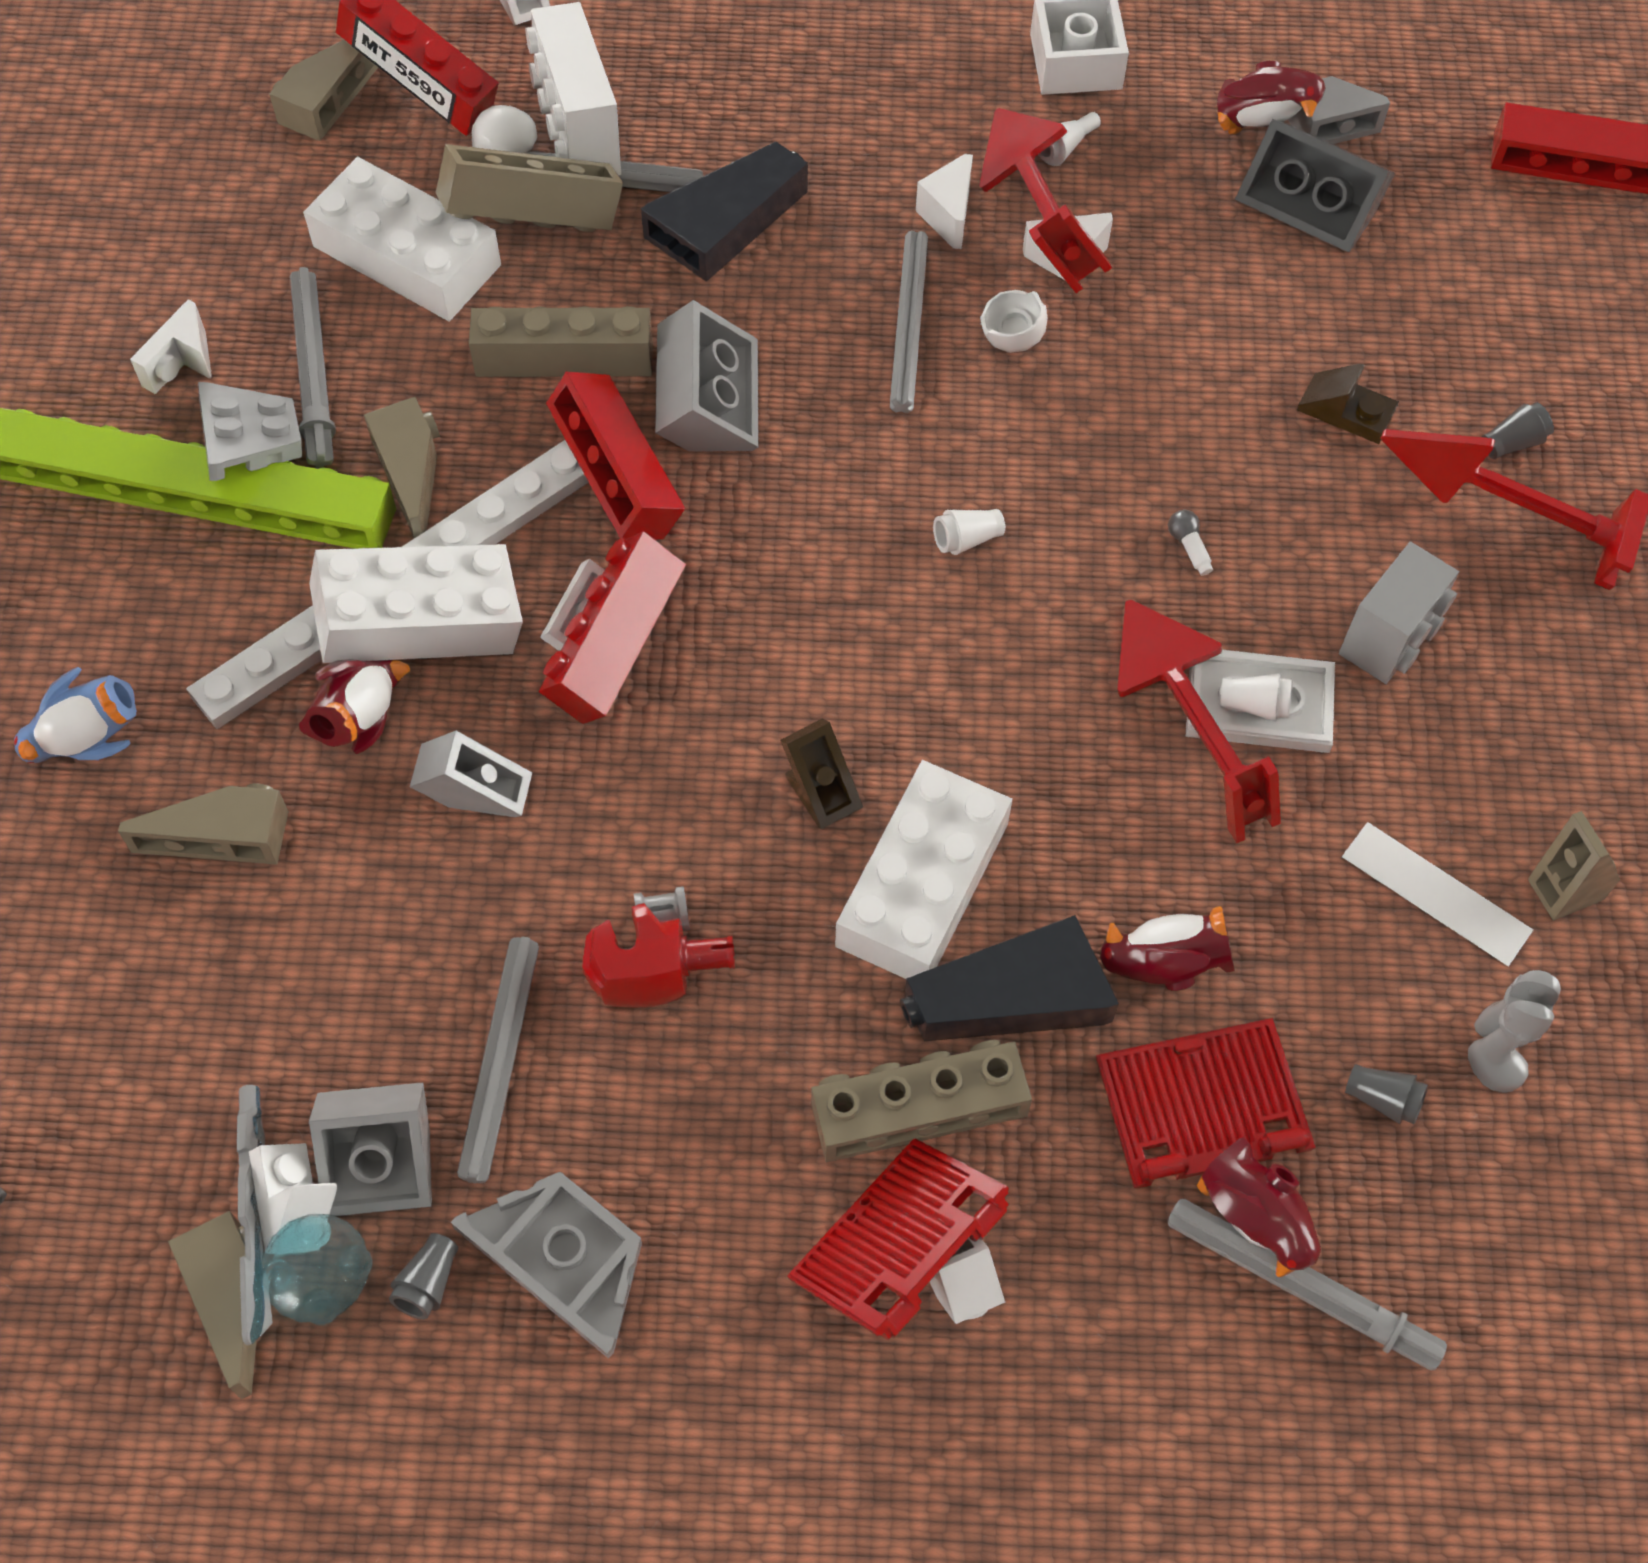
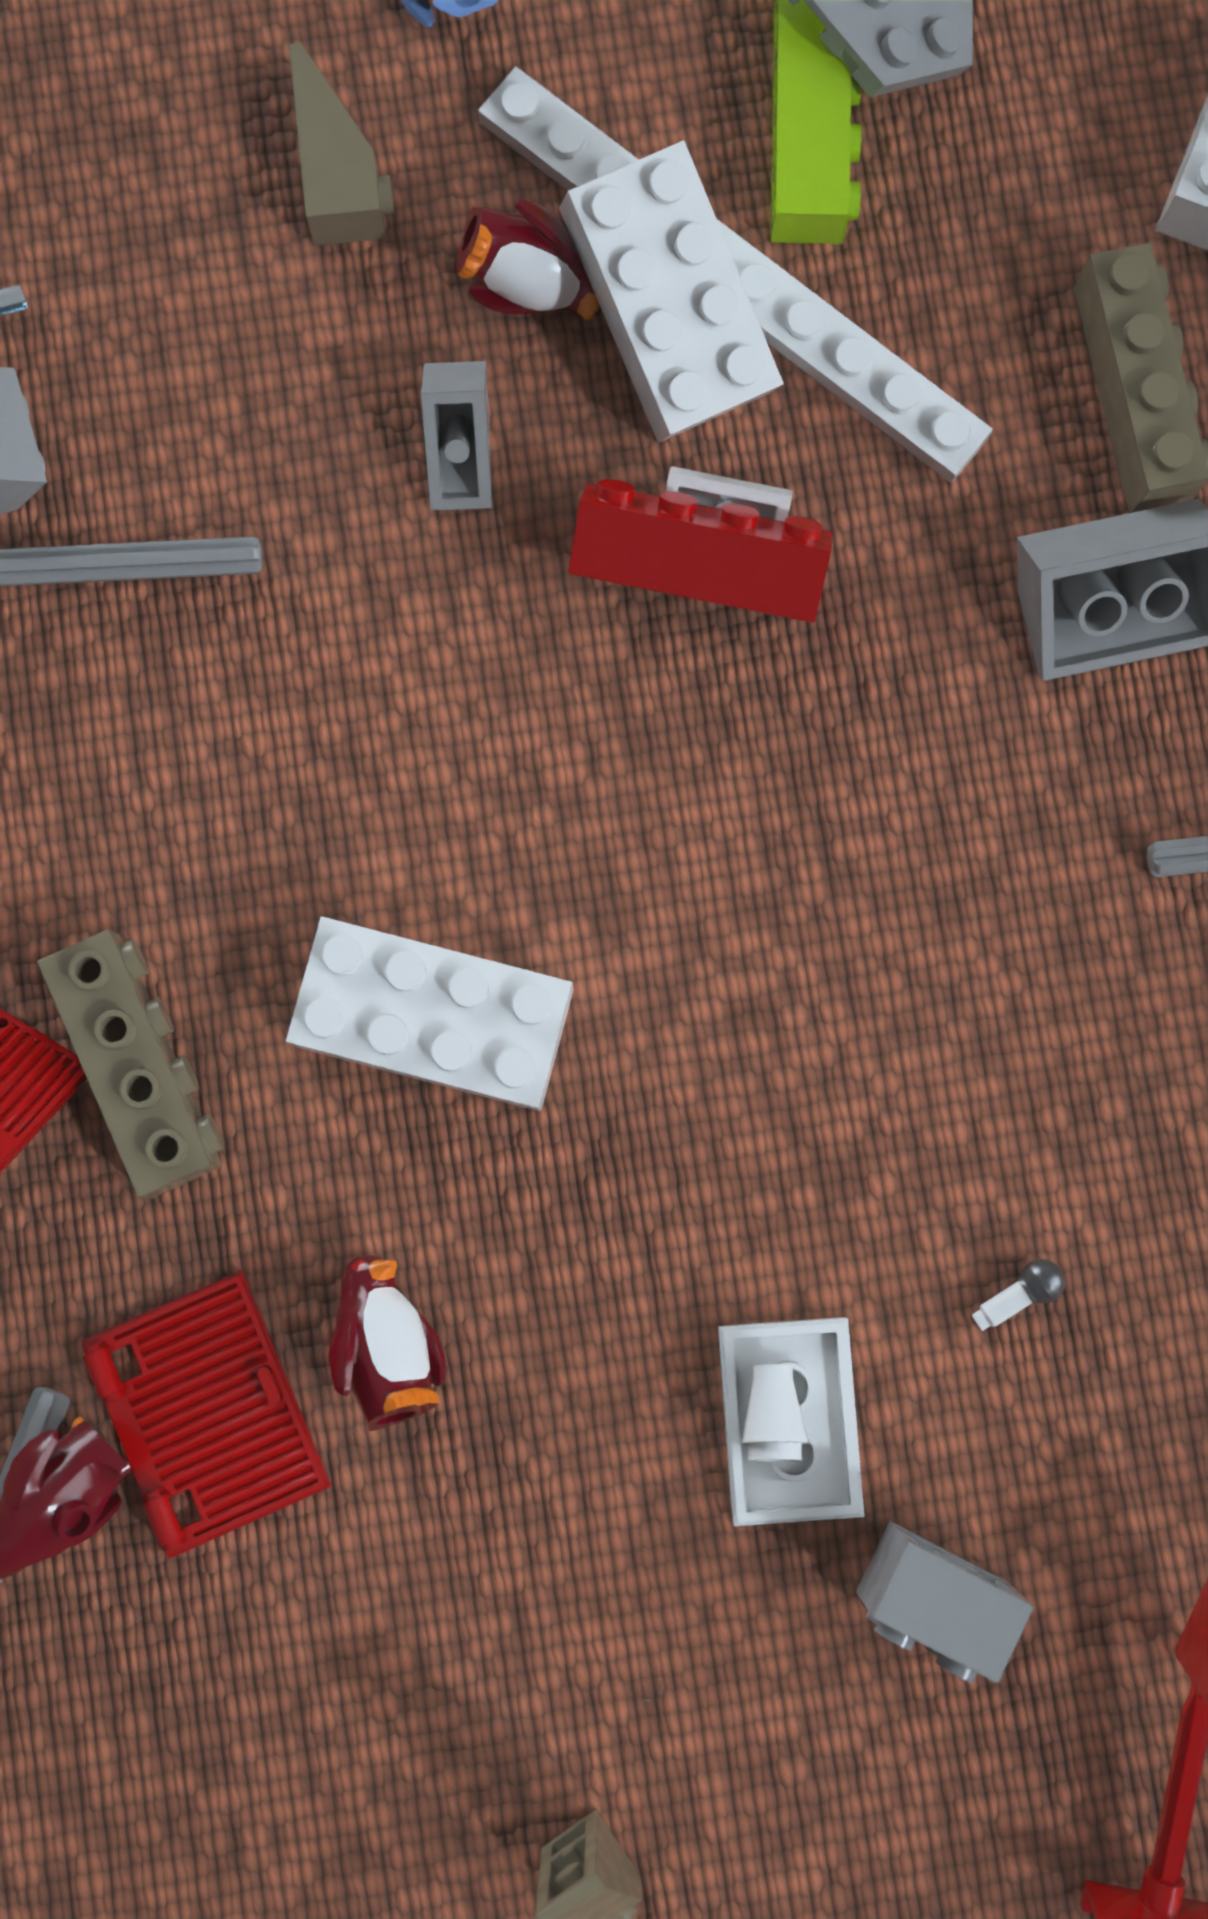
camera: 80 degrees right, 20 degrees up
light grey axle [290,267,336,469] -> none
dark tan slope [364,397,440,538] -> none
red brick [546,371,686,540] -> none
red piece [582,903,735,1008] -> none
light grey bush [634,886,690,931] -> none
dark brown slope [780,718,863,829] -> none
black slope [900,915,1119,1042] -> none
white cone [933,509,1005,555] -> none
red piece [1117,600,1281,843] -> none
white sticker [1342,822,1533,966] -> none
dark grey cone [1345,1064,1428,1124] -> none
light grey piece [1468,970,1561,1093] -> none

